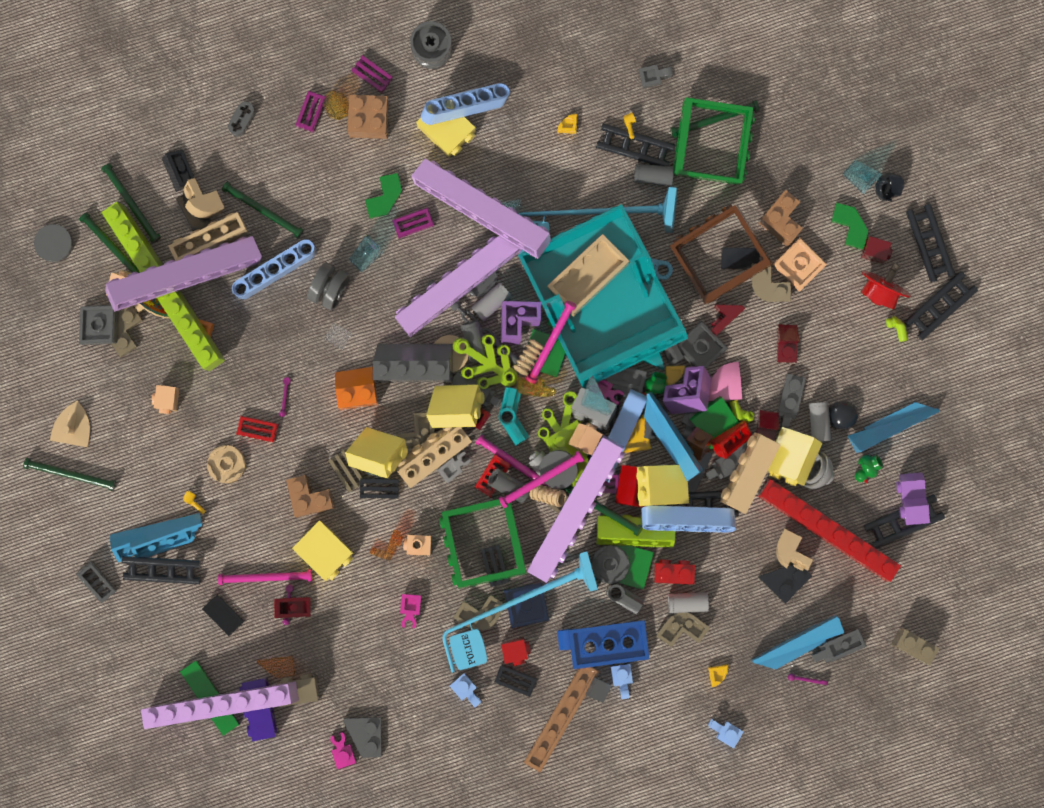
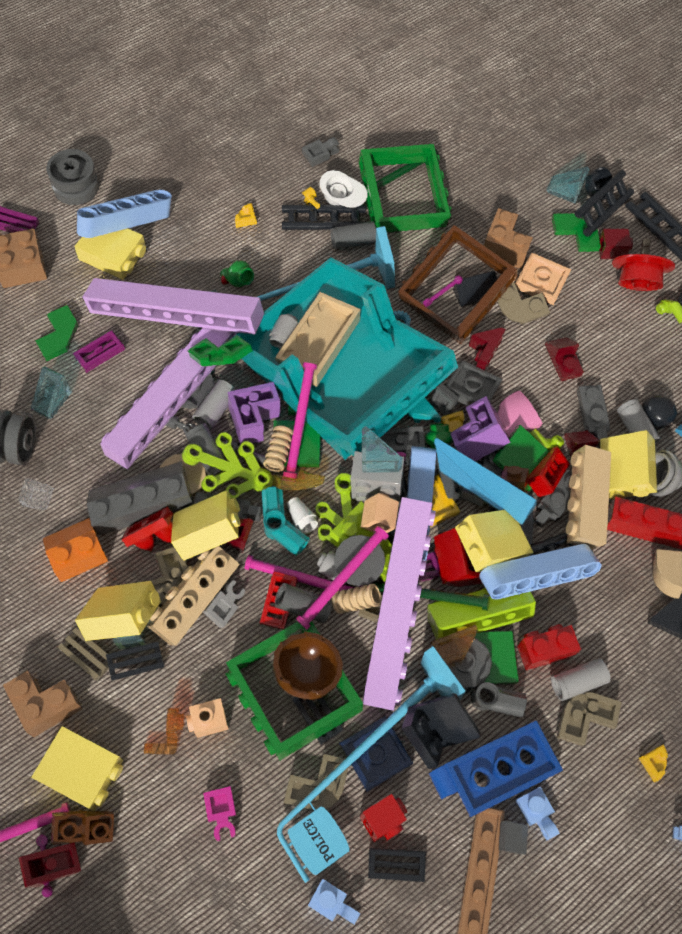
camera: 25 degrees left, 20 degrees down
none -> reddish brown slope [51,811,114,845]
none -> red tile [121,506,173,552]
none -> green tile [187,335,253,366]
none -> green animal [220,260,254,287]
none -> light grey brick [269,314,298,349]
none -> reddish brown cylinder [273,632,343,700]
none -> white cone [287,497,318,534]
none -> white piece [320,170,367,207]
none -> black bracket [402,693,481,769]
none -> magenta hinge [423,275,463,307]
none -> clear orange tile [431,625,478,666]
none -> black bar [575,170,634,237]

